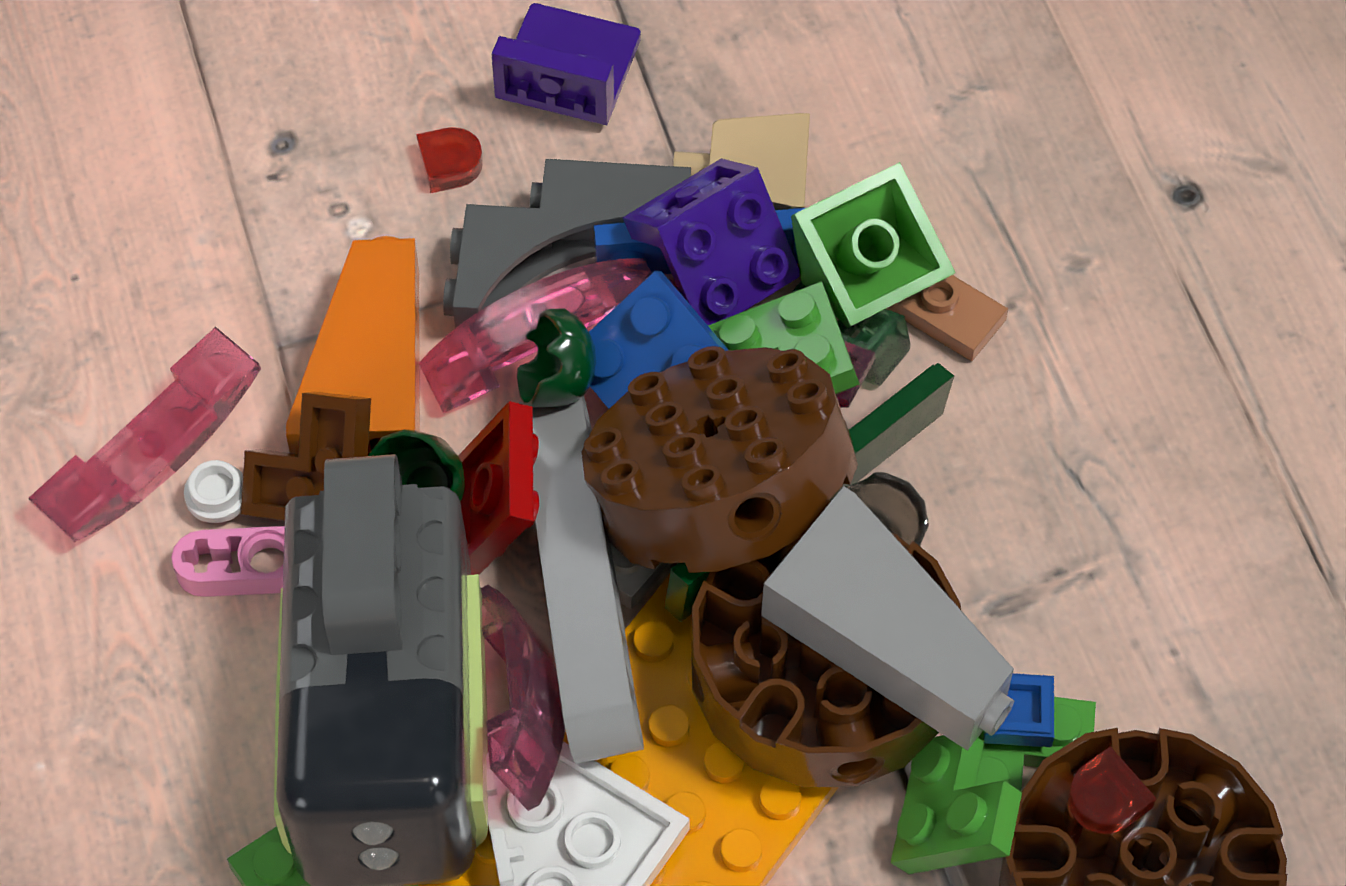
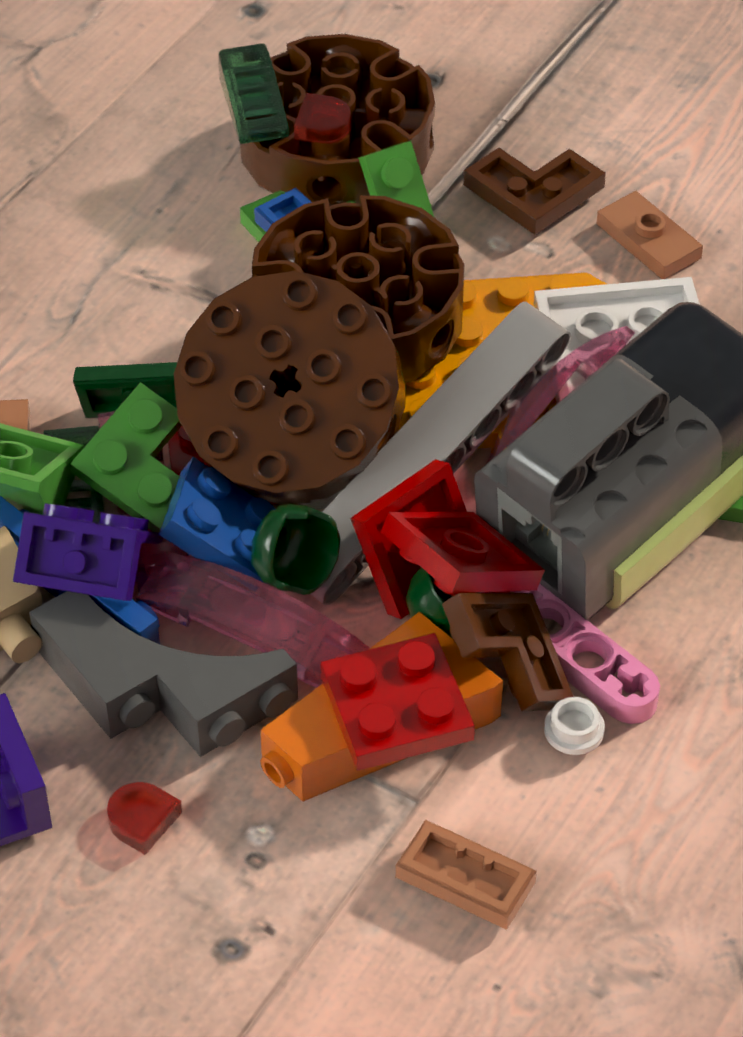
camera: 130 degrees left, 10 degrees down
clear pink slope [28,326,261,542] -> none
light grey slope [761,486,1014,751] -> none
none -> clear green slope [218,43,289,144]
none -> red plate [320,633,475,771]
none -> red plate [381,512,545,596]
none -> nougat plate [395,819,536,930]

